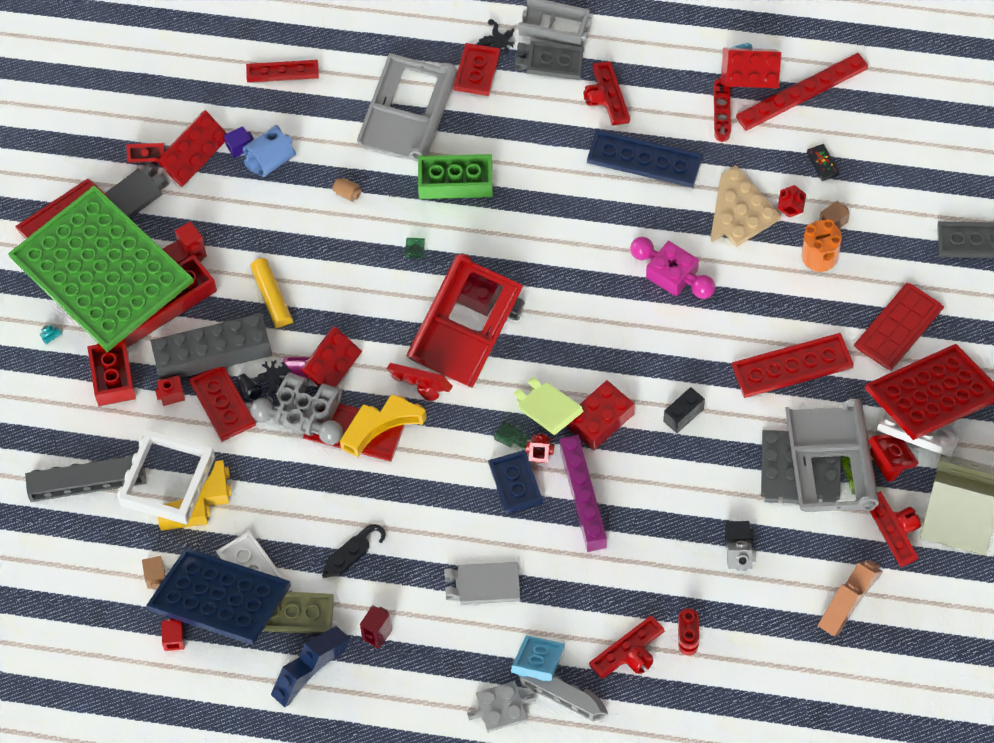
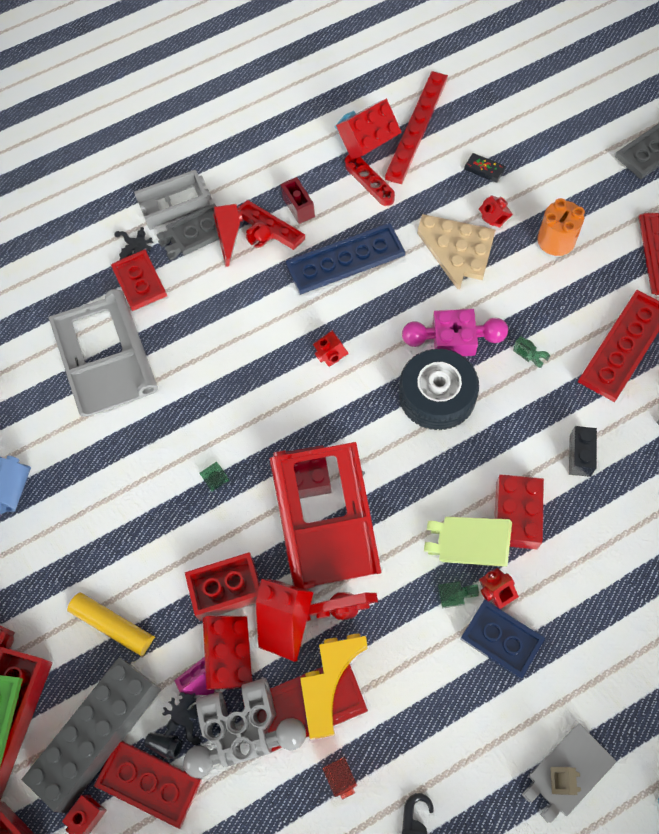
camera: 35 degrees left, 5 degrees up
medium nougat brick [333,178,361,202] -> none
bright green brick [418,154,493,199] -> none
magenta brick [559,435,607,552] -> none
medium nougat brick [819,200,850,228] -> none
none -> red brick [184,552,260,621]
none -> red slope [213,204,243,267]
none -> red slope [256,579,314,662]
none -> dark red brick [280,177,315,224]
none -> red brick [313,330,349,367]
none -> clear red brick [322,757,358,800]
none -> black wheel [399,349,479,430]
none -> clear green plate [513,336,550,368]
none -> dark tan tile [550,767,581,795]

